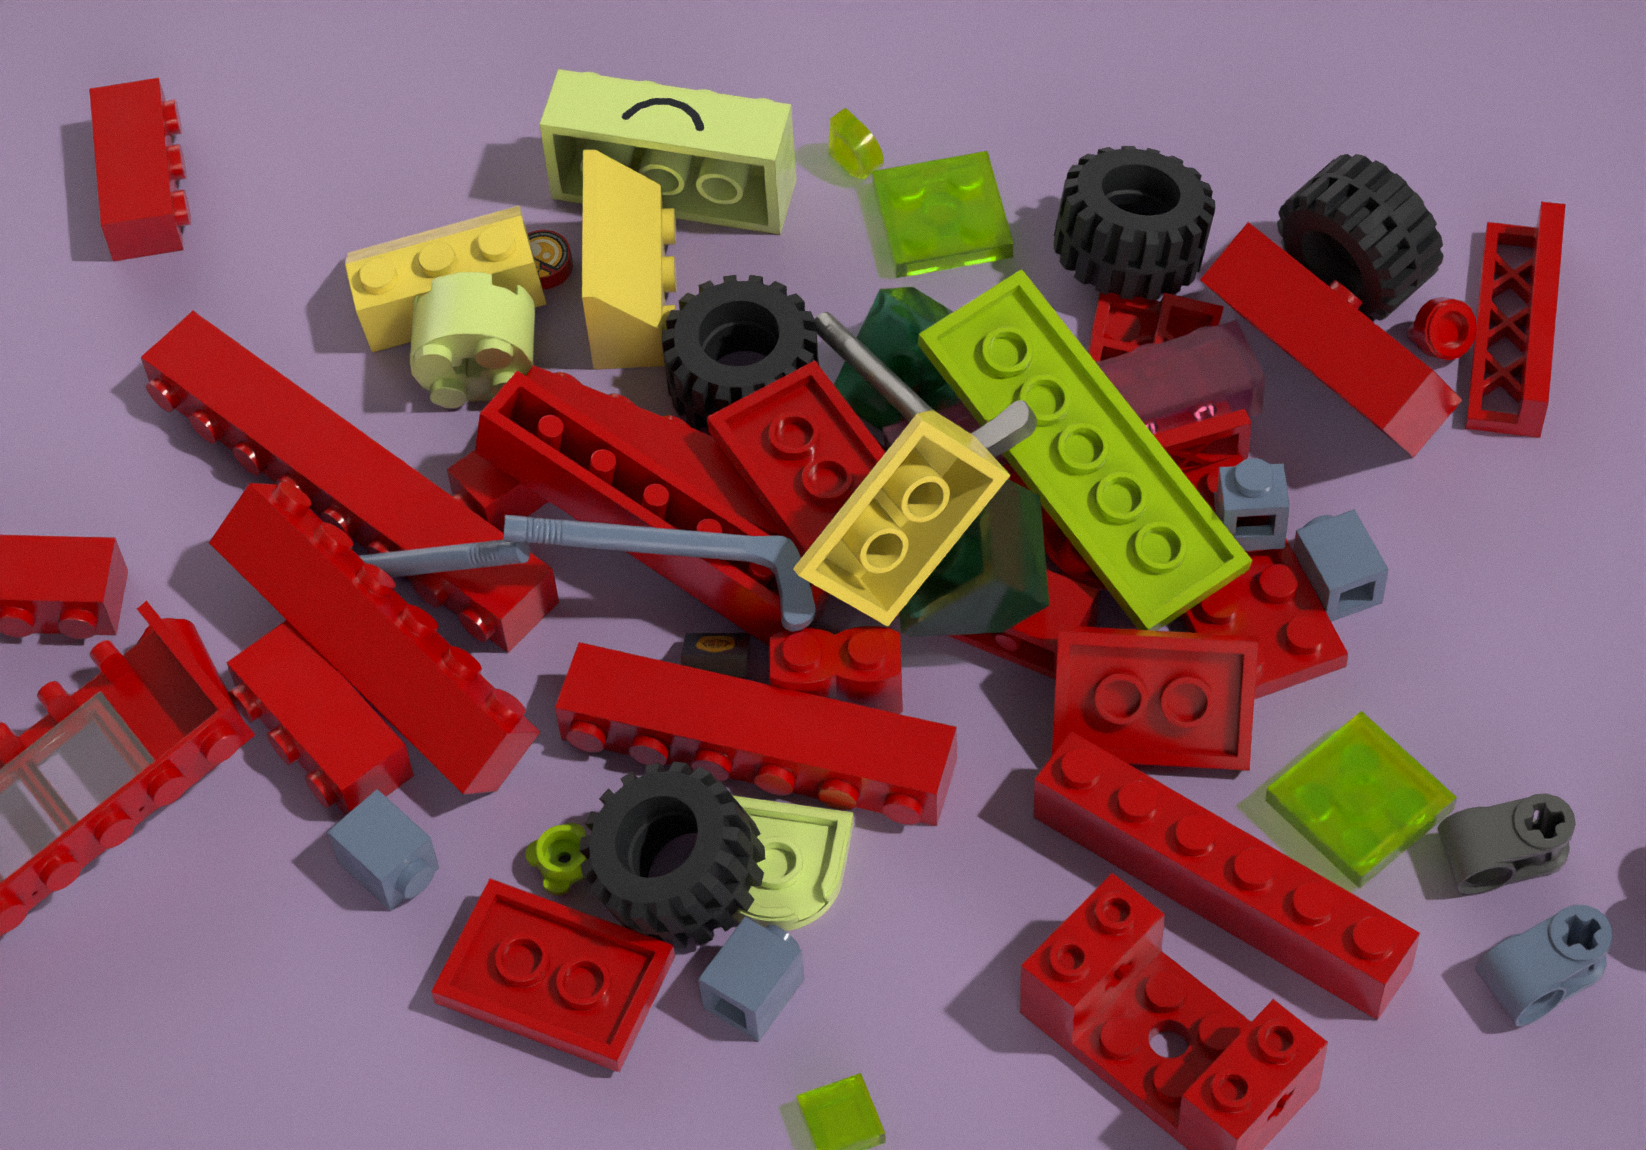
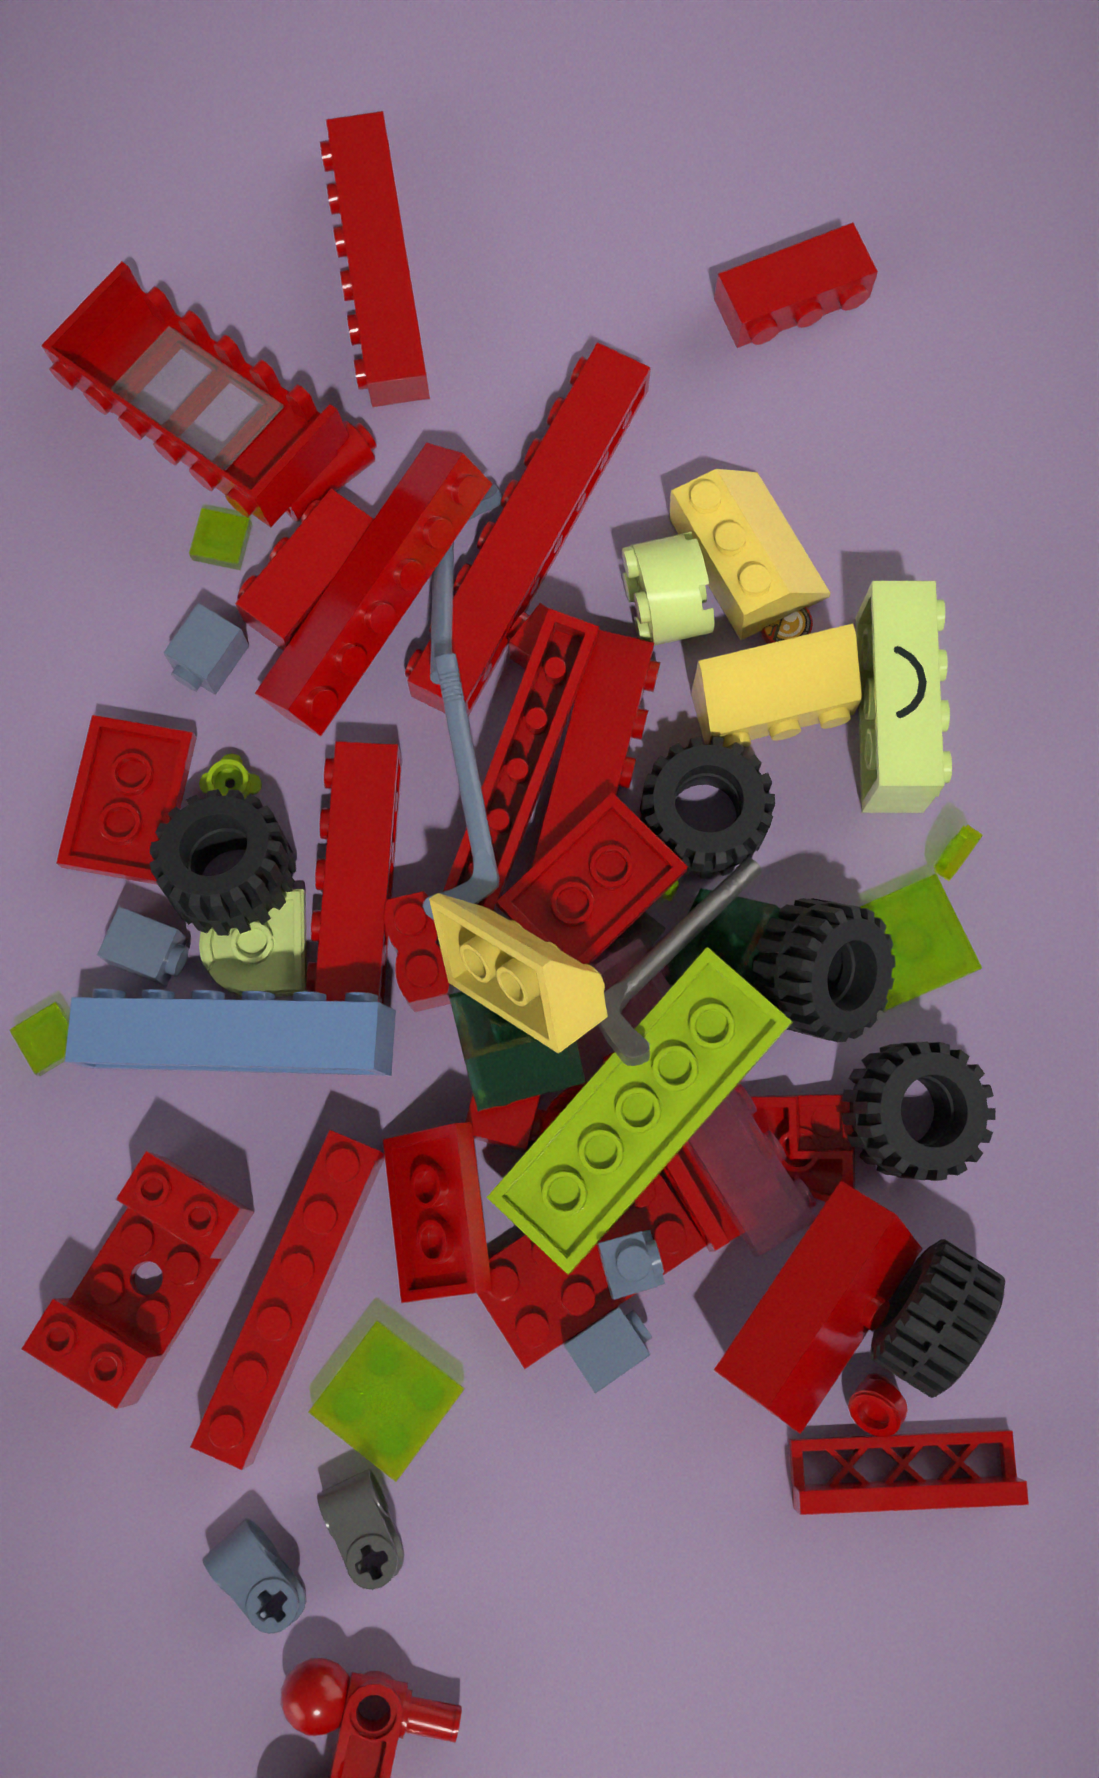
camera: 75 degrees right, 20 degrees up
tile [681,633,750,678] -> none
none -> medium blue brick [65,989,396,1076]
none -> clear neon green tile [189,508,253,570]
none -> black tyre [753,898,896,1042]

